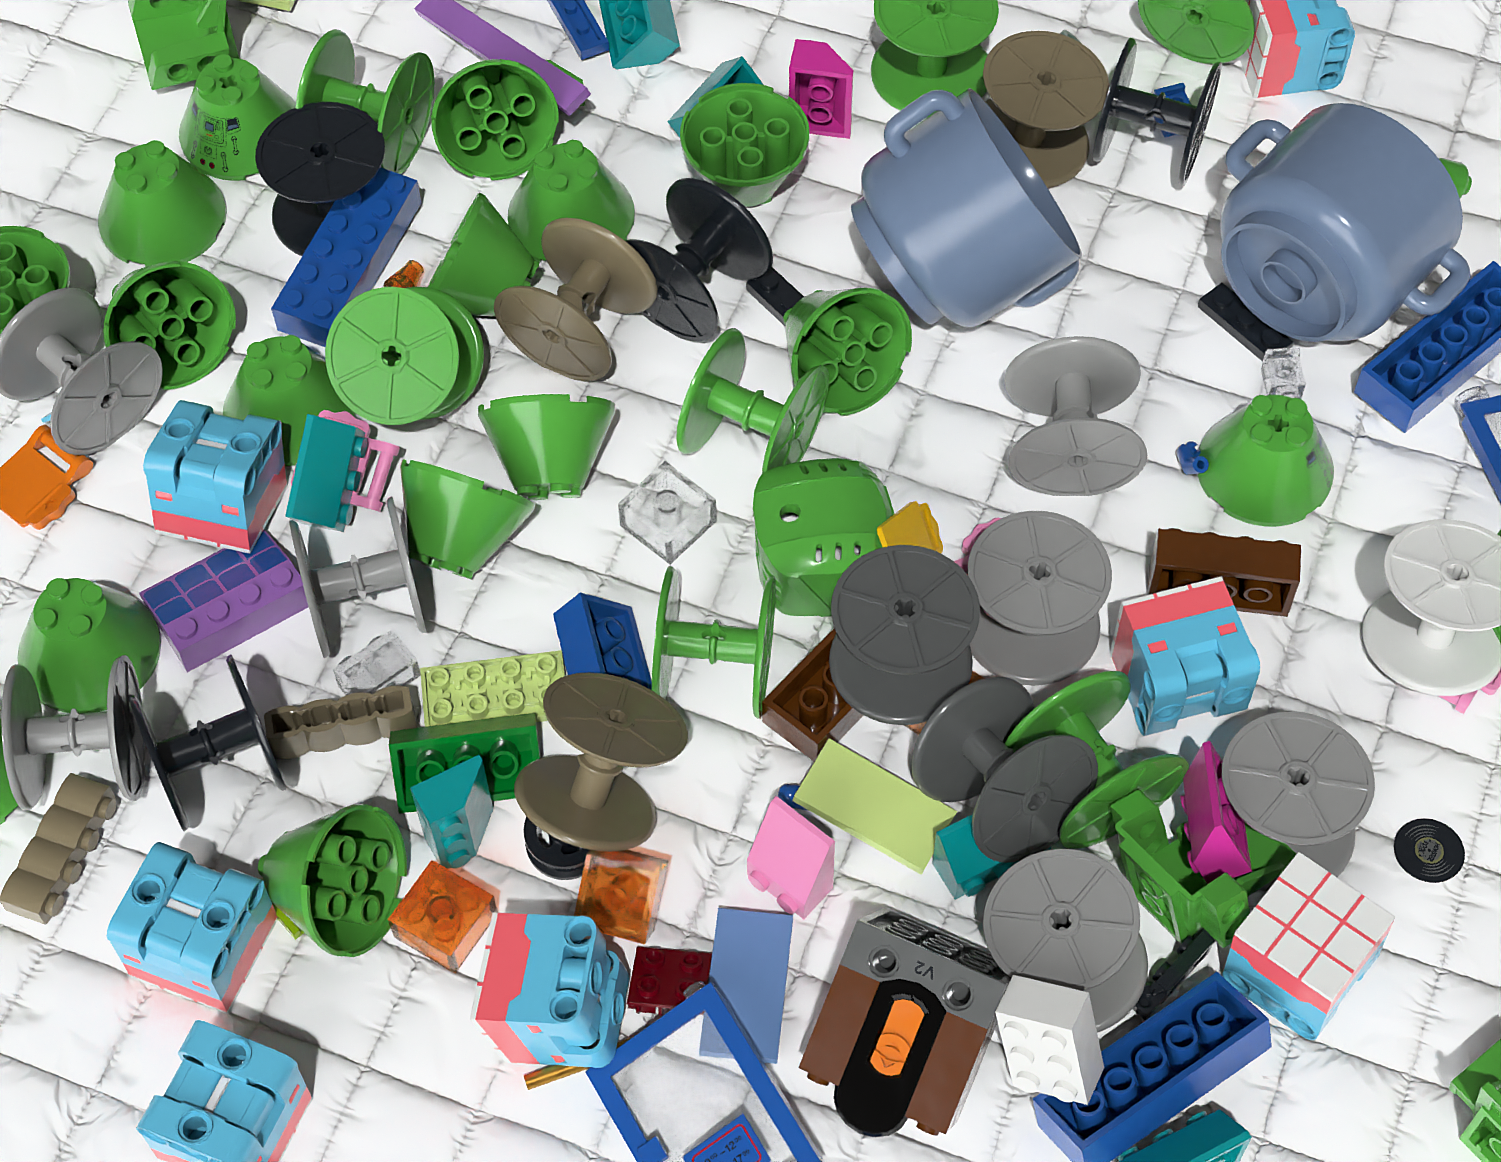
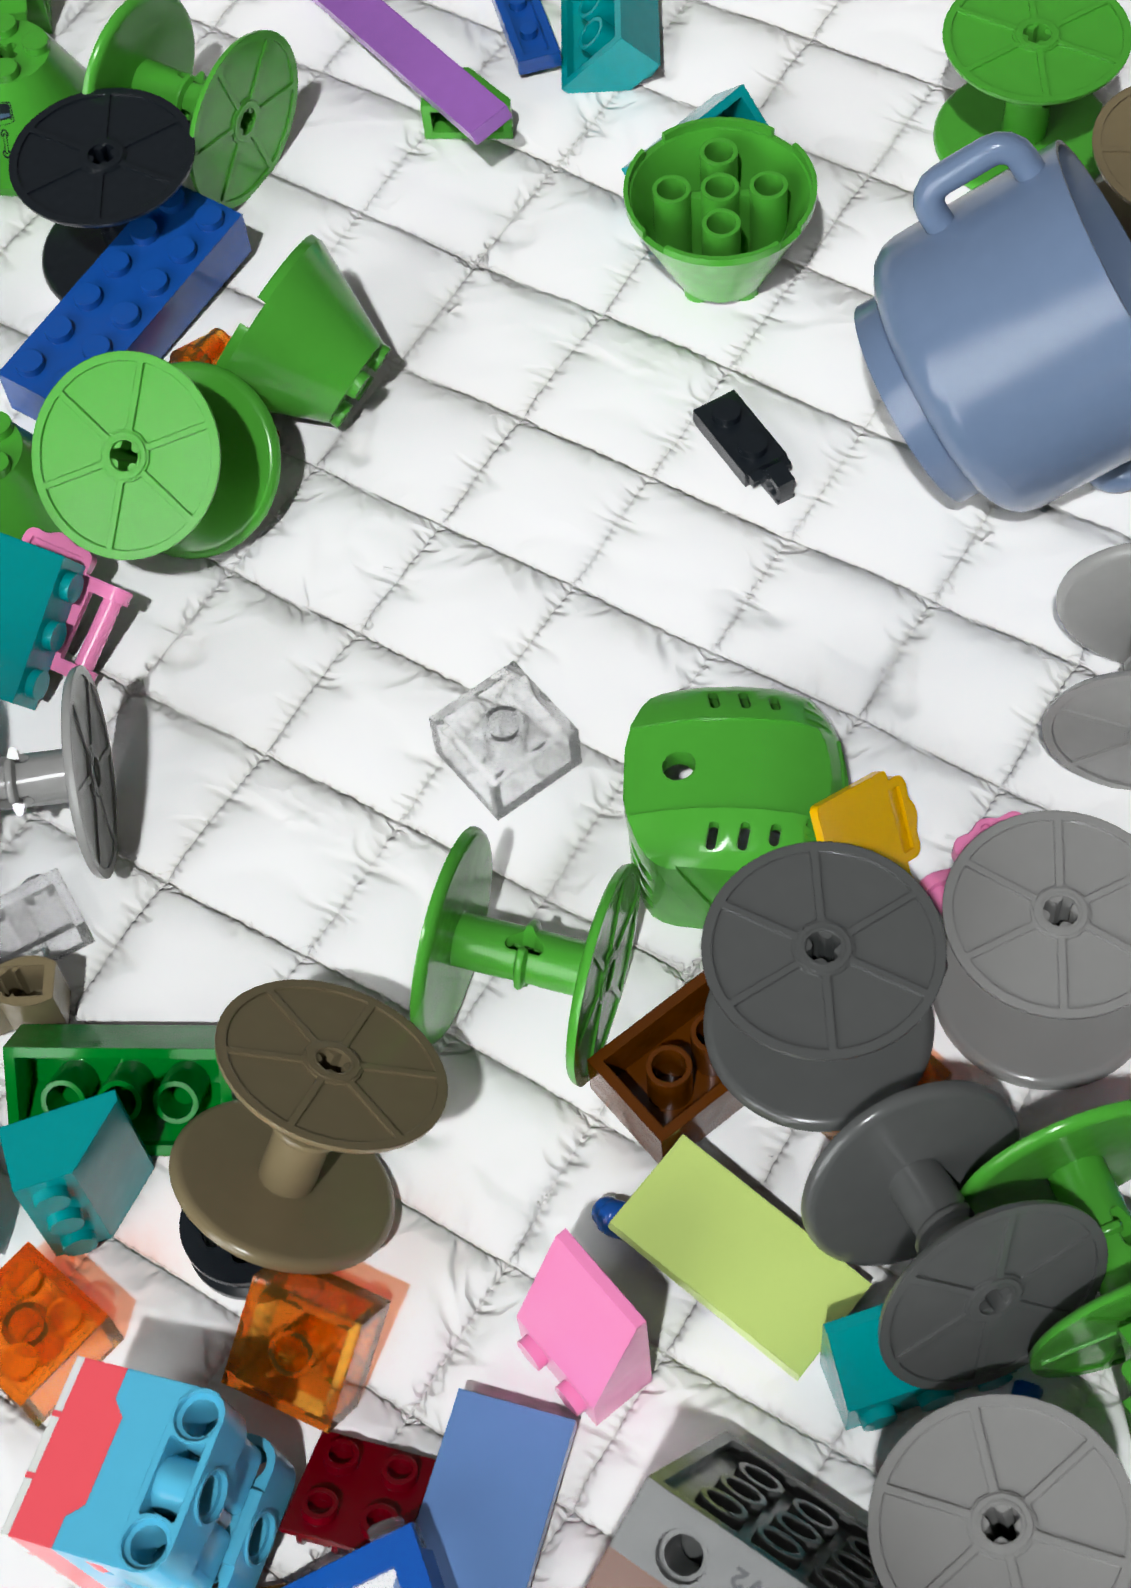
camera: 15 degrees right, 0 degrees up
bright green cone [400,459,535,580] -> none
yellowish green tile [420,650,565,727] -> none
bright green cone [431,59,559,180] -> none
bright green cone [478,394,616,500] -> none
dark tan piece [494,218,658,381] -> none
bright green cone [507,139,635,263] -> none
blue slope [553,592,652,690] -> none
black piece [624,178,773,342] -> none
bright green piece [676,328,829,473] -> none
bright green cone [783,288,912,416] -> none
dark pink slope [789,39,854,139] -> none

